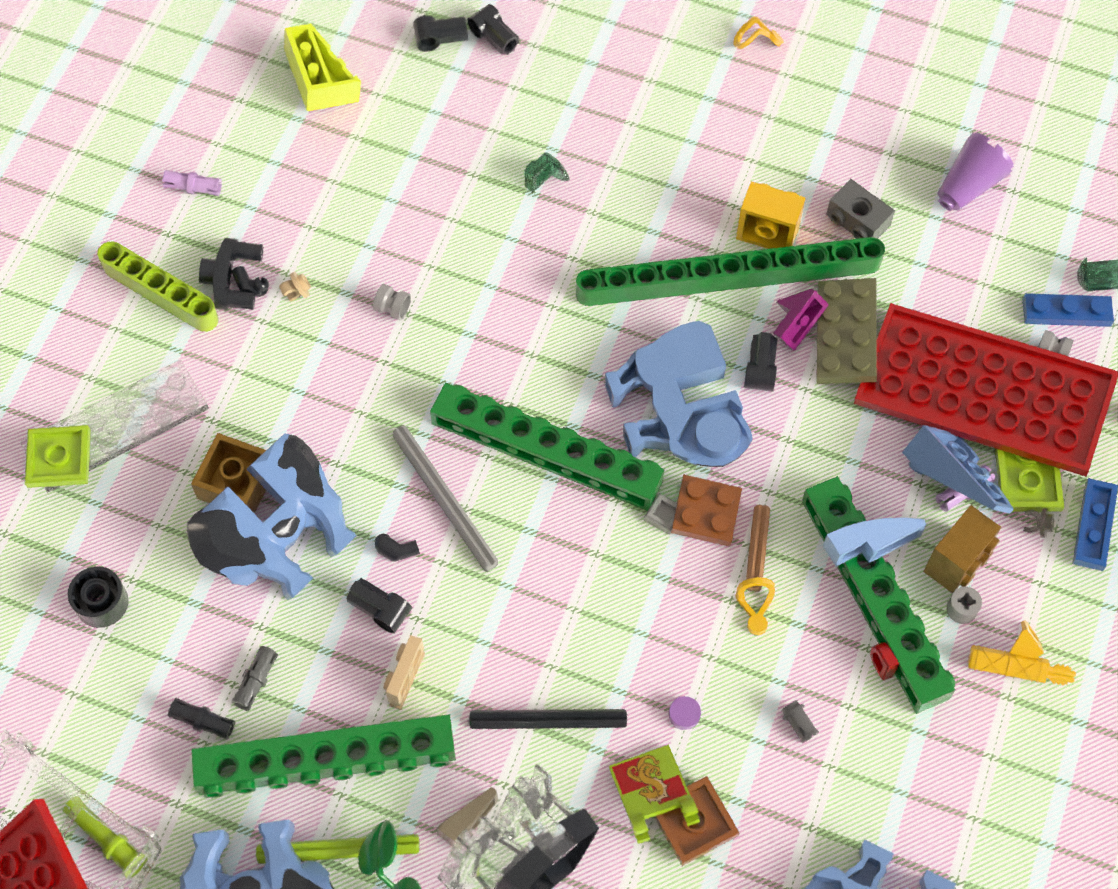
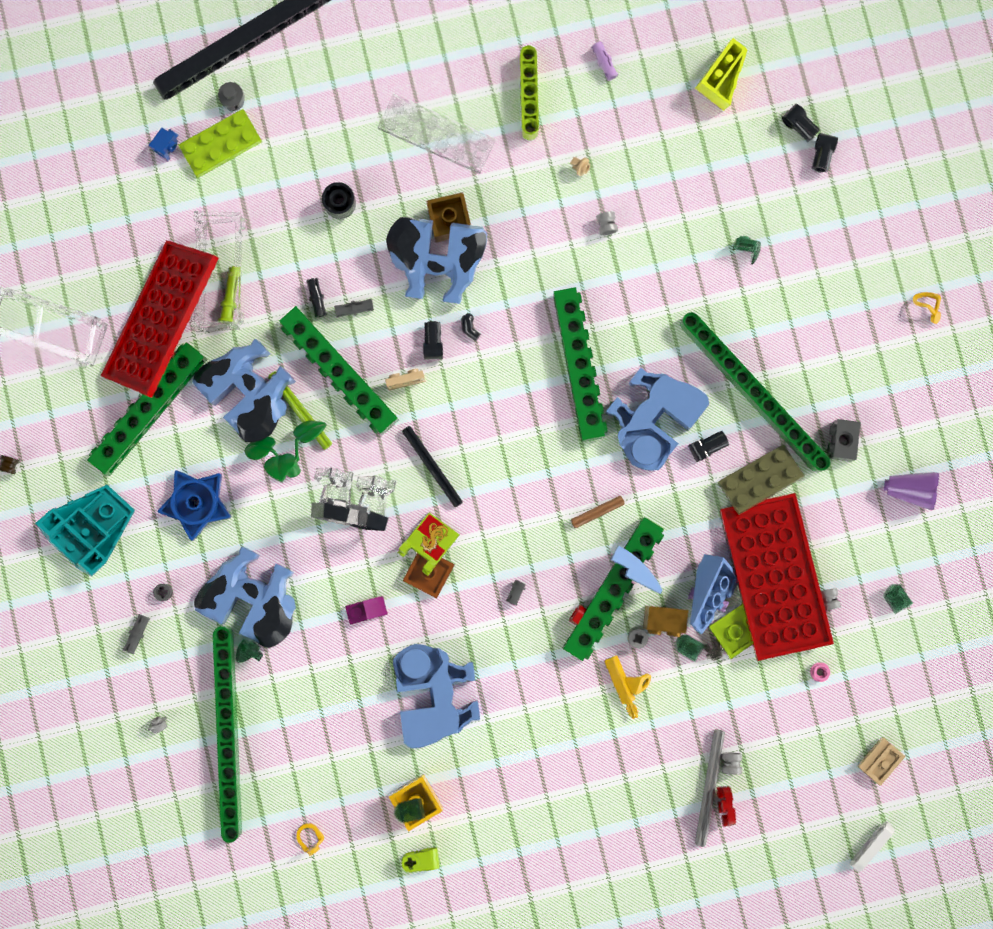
camera: 55 degrees right, 20 degrees up
lime plate [25,425,91,488] -> none
black connector [199,238,264,310] -> none
black arm [231,266,269,297] -> none
light grey axle [393,425,498,572] -> none
dark tan slope [436,787,498,850] -> none
light grey tile [644,493,677,535] -> none
medium lavender tile [669,696,701,730] -> none
dark orange plate [671,474,742,547] -> none
yellow piece [735,577,775,635] -> none
yellow brick [736,181,806,249] -> none
magenta slope [773,288,829,351] -> none
blue plate [1023,293,1114,327] -> none
blue plate [1072,478,1118,571] -> none
none -> clear green plate [675,634,705,662]

